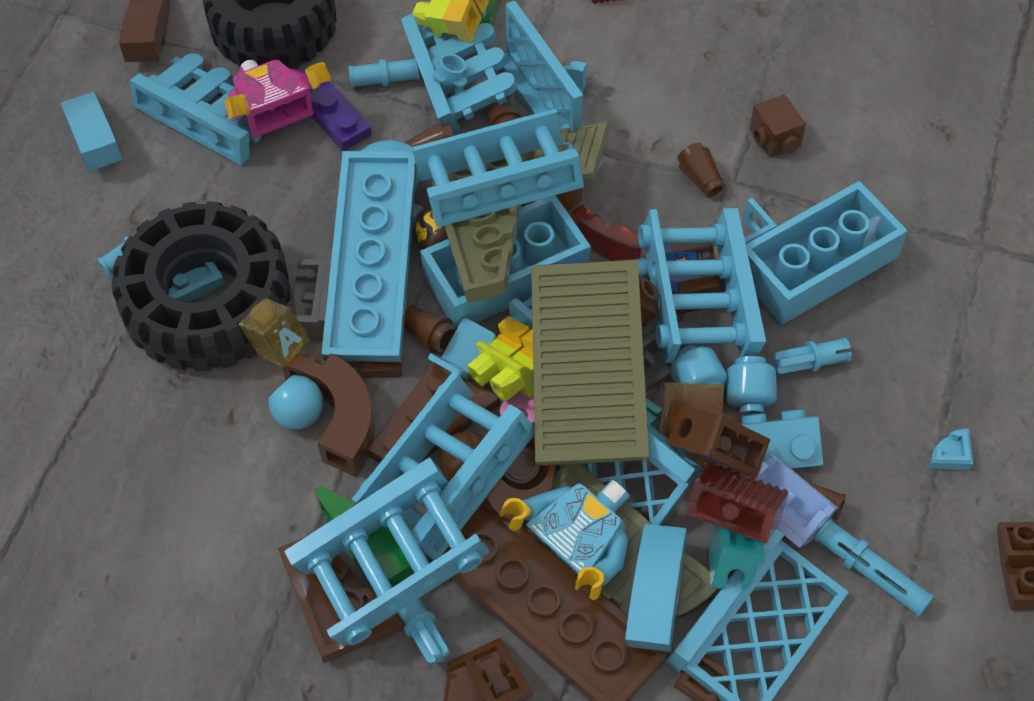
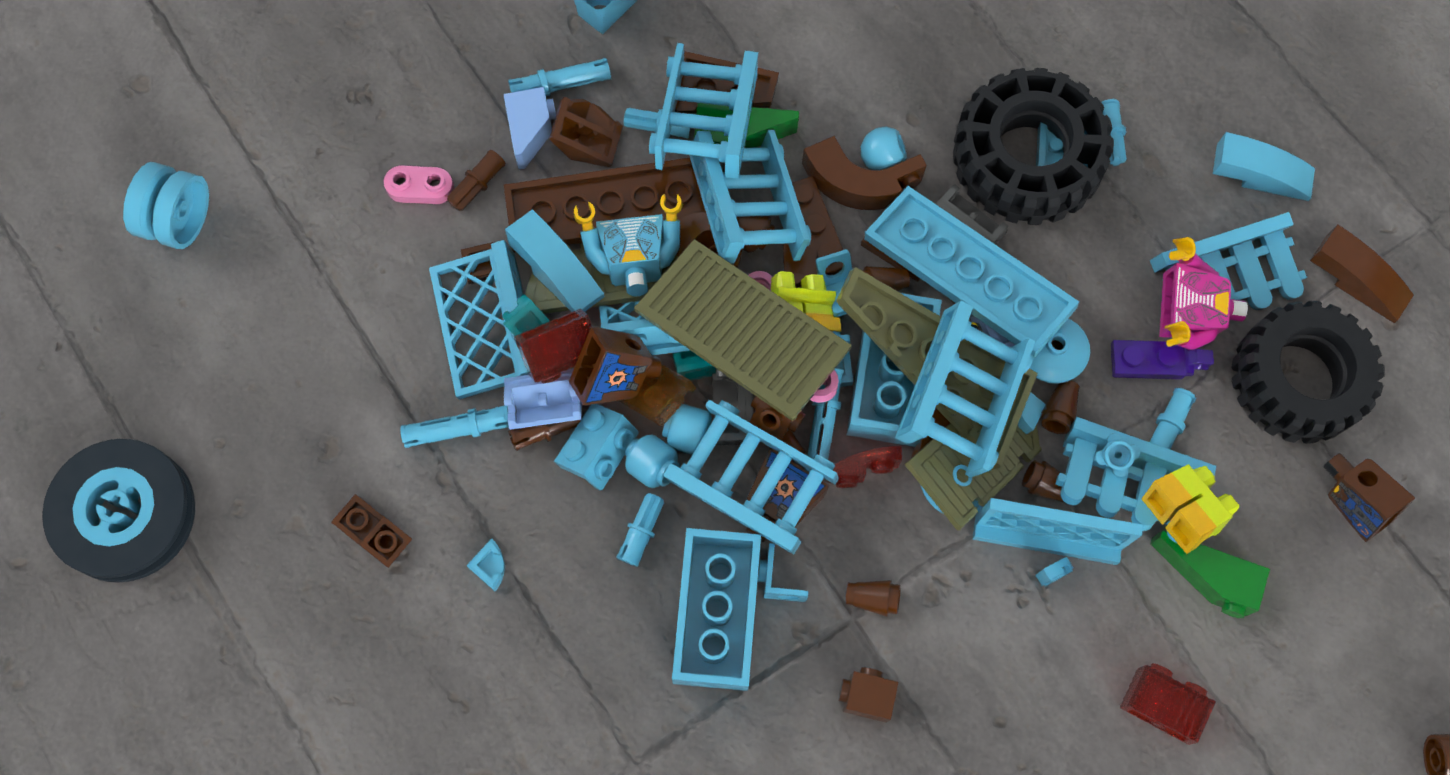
camera: 125 degrees right, 15 degrees up
clear yellow brick [238,298,310,367] -> none

